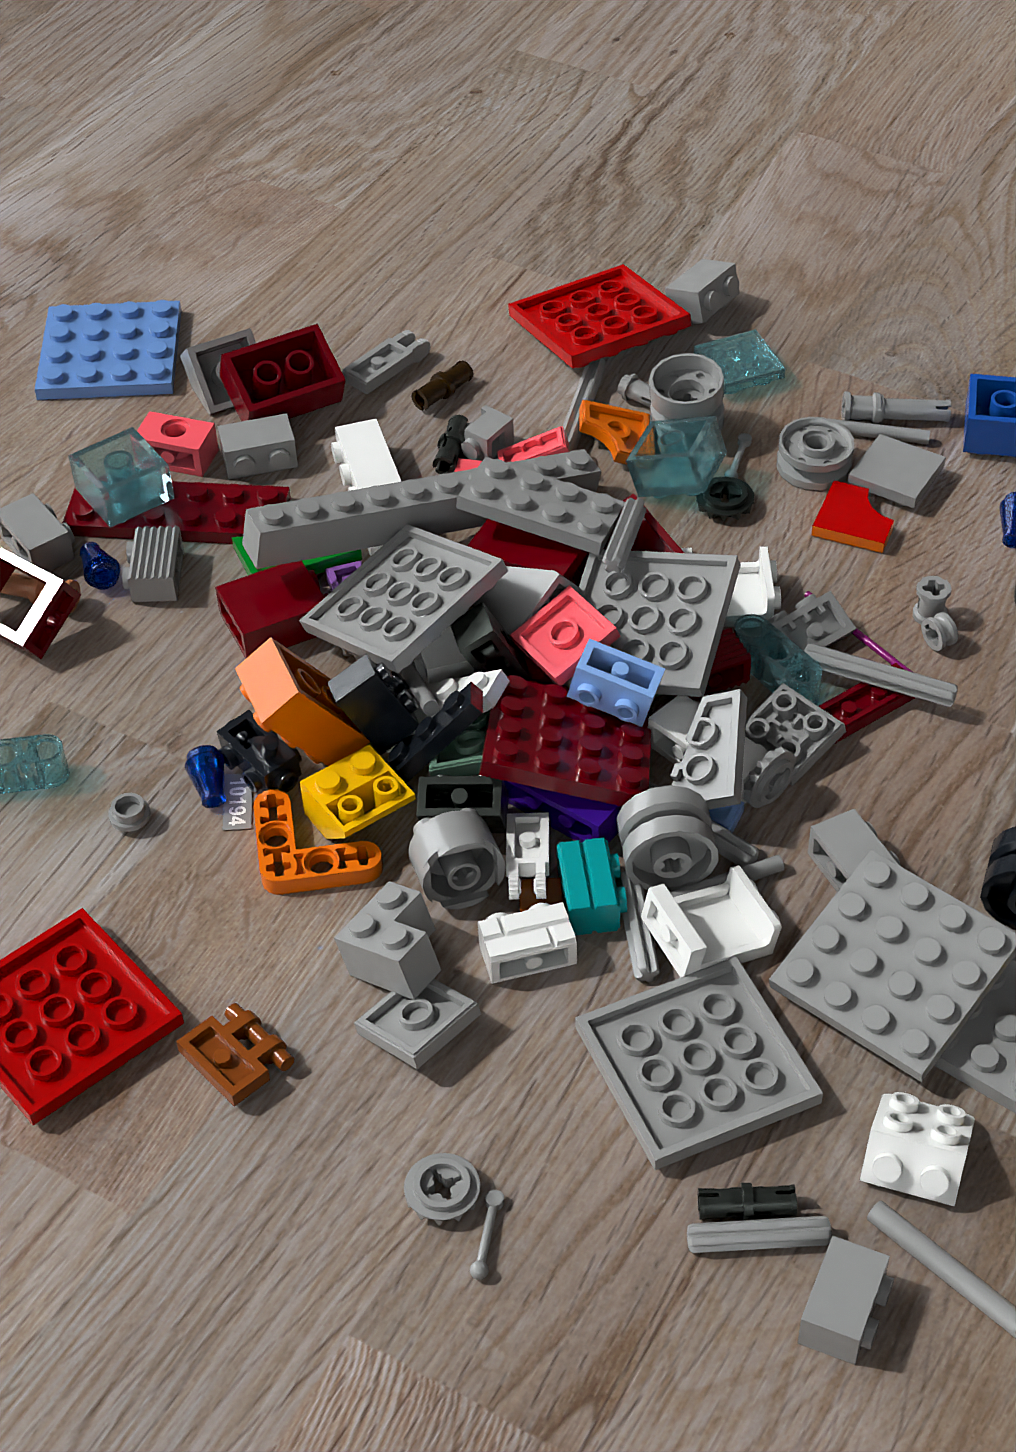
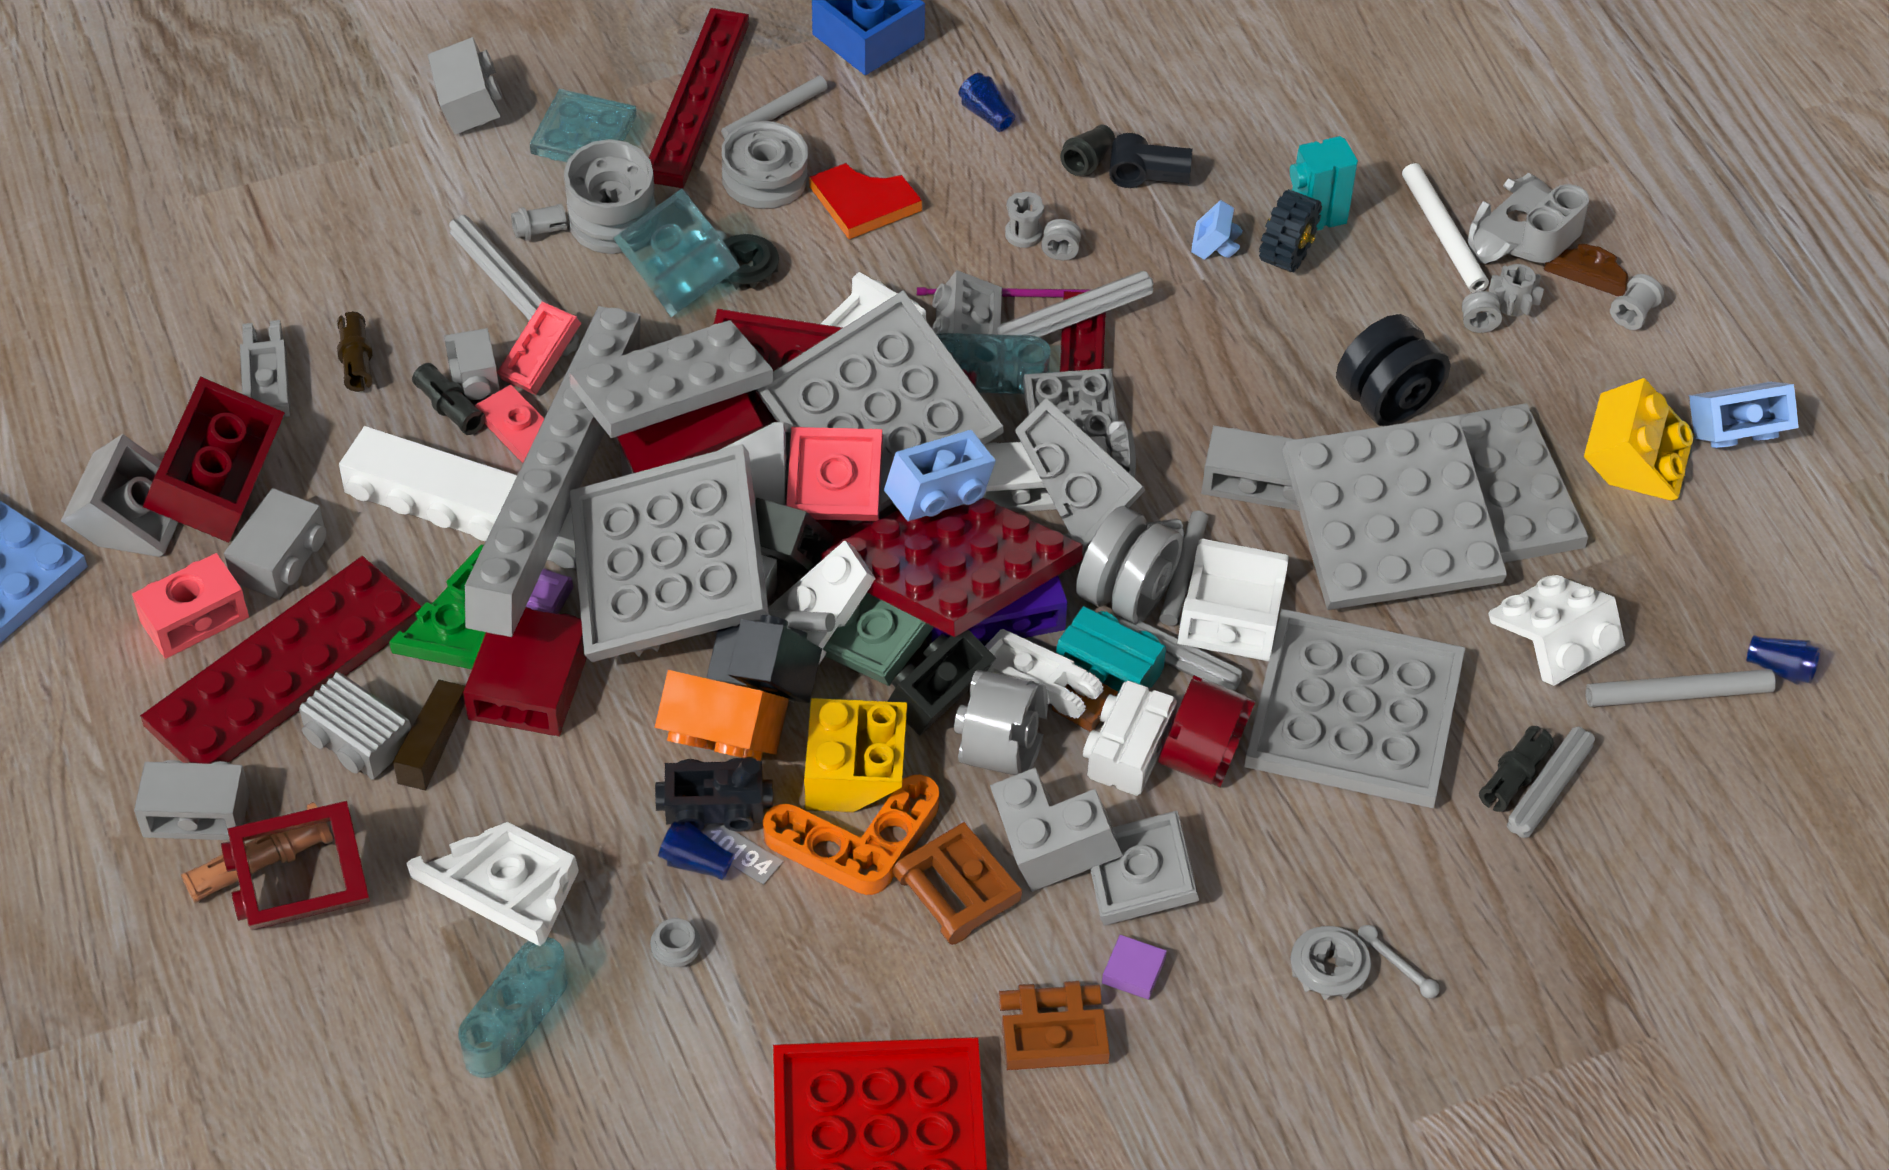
camera: 55 degrees left, 5 degrees up
clear light blue brick [68,427,175,528] -> none
clear blue cone [79,542,120,590] -> none
black plate [388,682,483,783] -> none
red plate [508,264,691,369] -> none
orange tile [579,400,652,469] -> none
light grey axle [602,497,646,573] -> none
light grey brick [798,1235,894,1365] -> none
light grey pin [841,391,951,424] -> none
light grey tile [848,434,946,508] -> none
none -> dark brown piece [393,679,465,791]
none -> white wing [406,822,579,946]
none -> dark red tile [649,8,749,189]
none -> dark orange plate [892,822,1022,945]
none -> medium lavender tile [1102,935,1167,1000]
none -> dark red brick [1158,675,1256,788]

